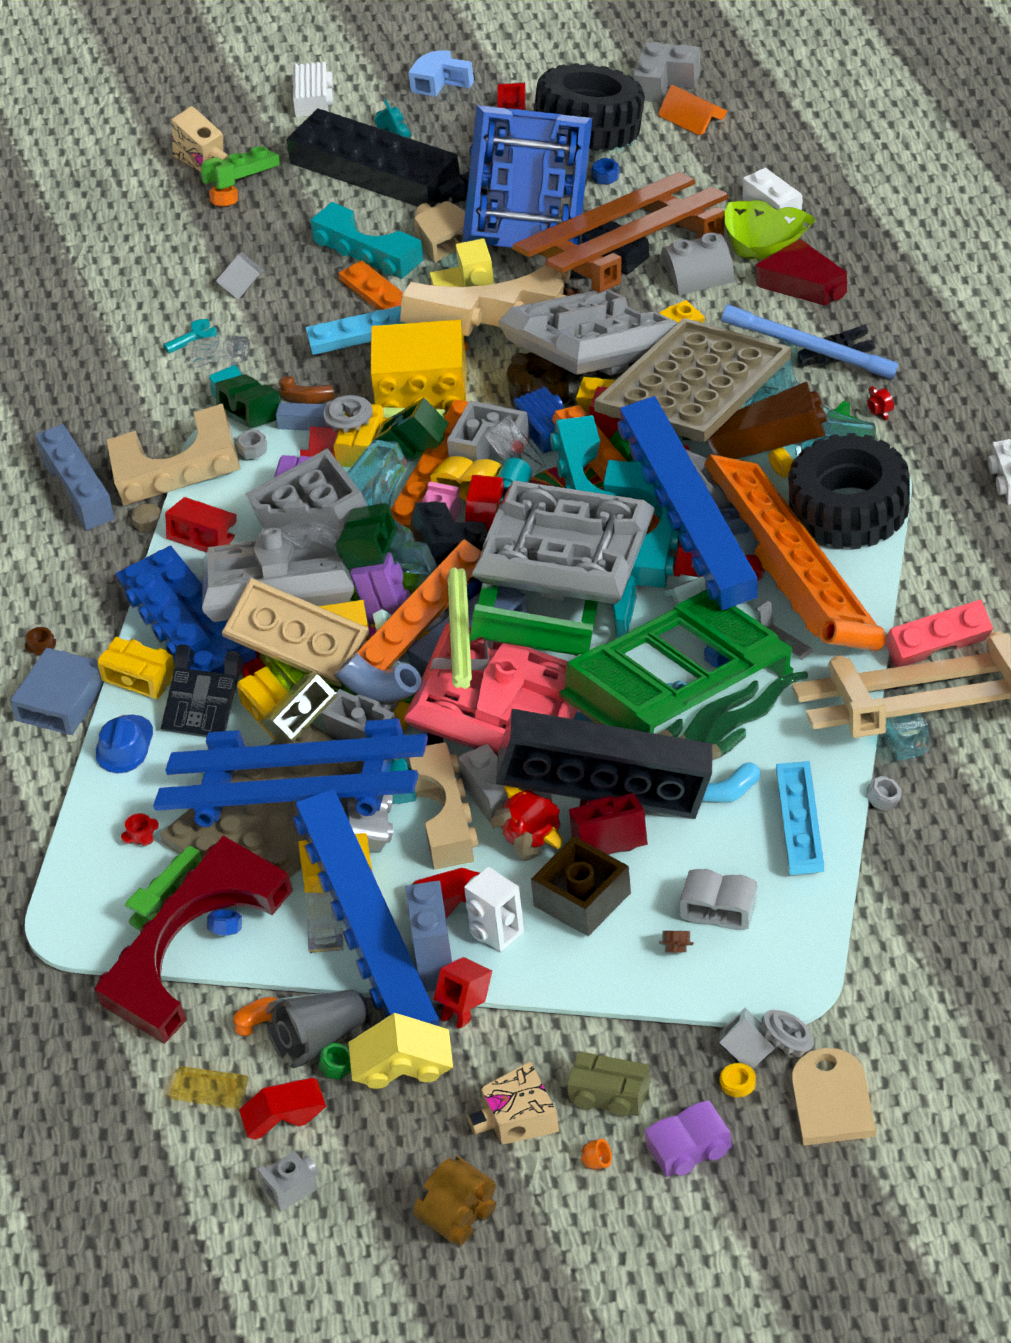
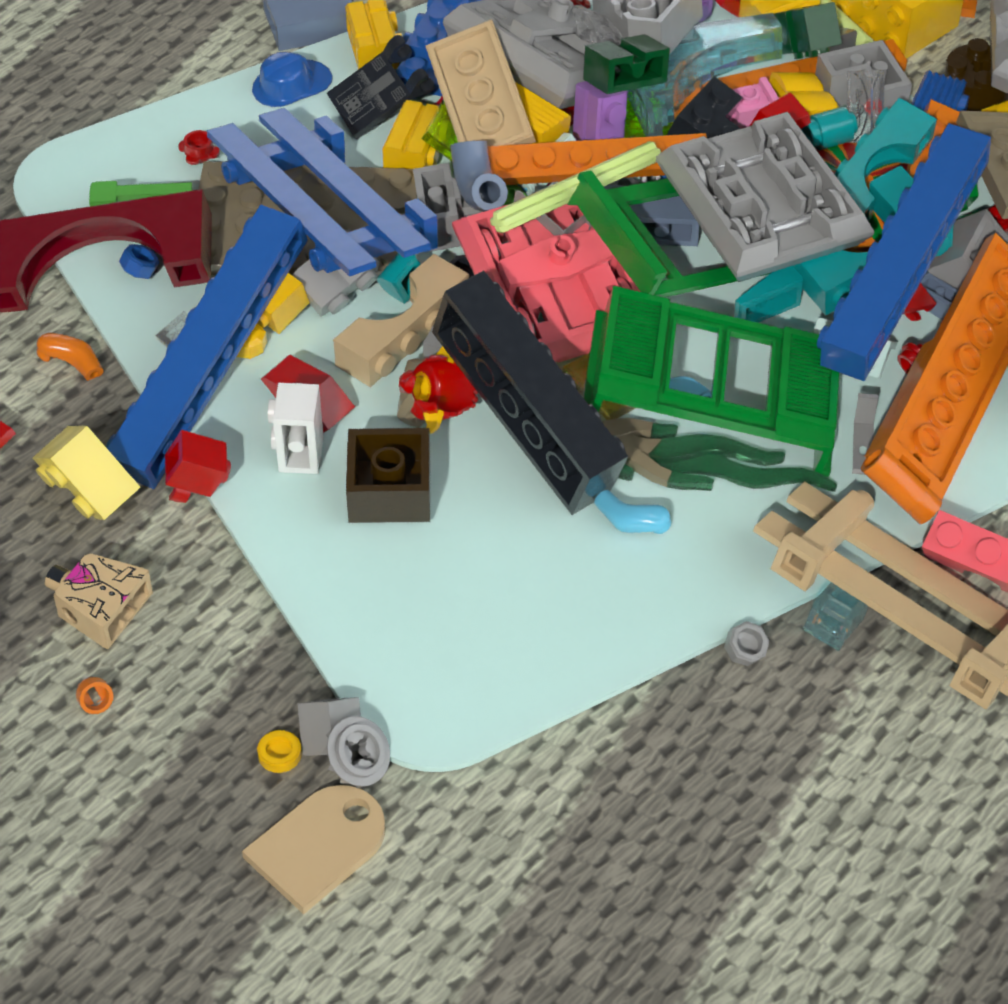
camera: 45 degrees right, 5 degrees up
olive brick [260,672,337,744] -> none
dark grey cone [266,989,368,1068] -> none
green tile [318,1042,351,1080] -> none
sand blue brick [405,881,452,992] -> none
olive brick [568,1051,651,1117] -> none
dark red brick [569,793,648,854] -> none
medium lavender brick [645,1101,732,1177] -> none
reddish brown plate [659,930,694,952] -> none
light grey brick [680,869,757,930] -> none
medium azure plate [776,761,824,875] -> none

